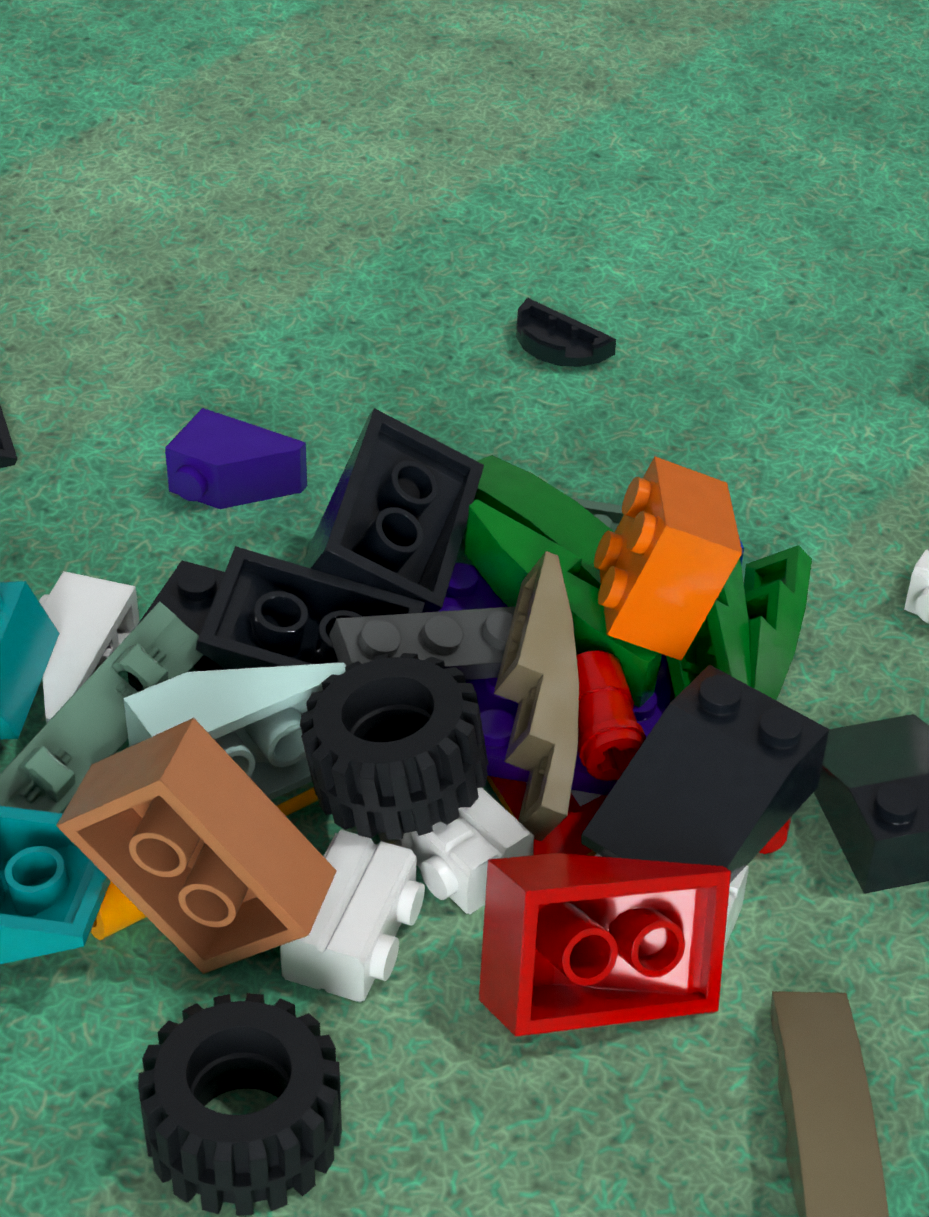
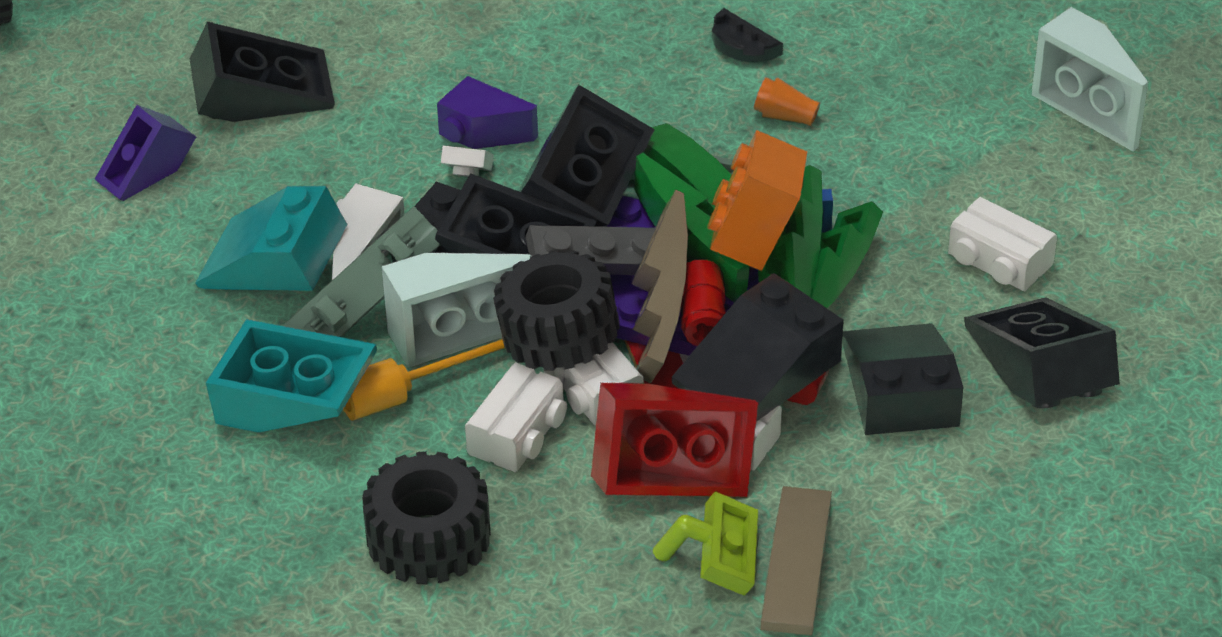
camera: 10 degrees right, 0 degrees up
nougat brick [56,718,337,974] -> none
none -> white plate [441,146,494,177]
none -> lime plate [653,492,758,596]
none -> orange cone [754,77,820,126]

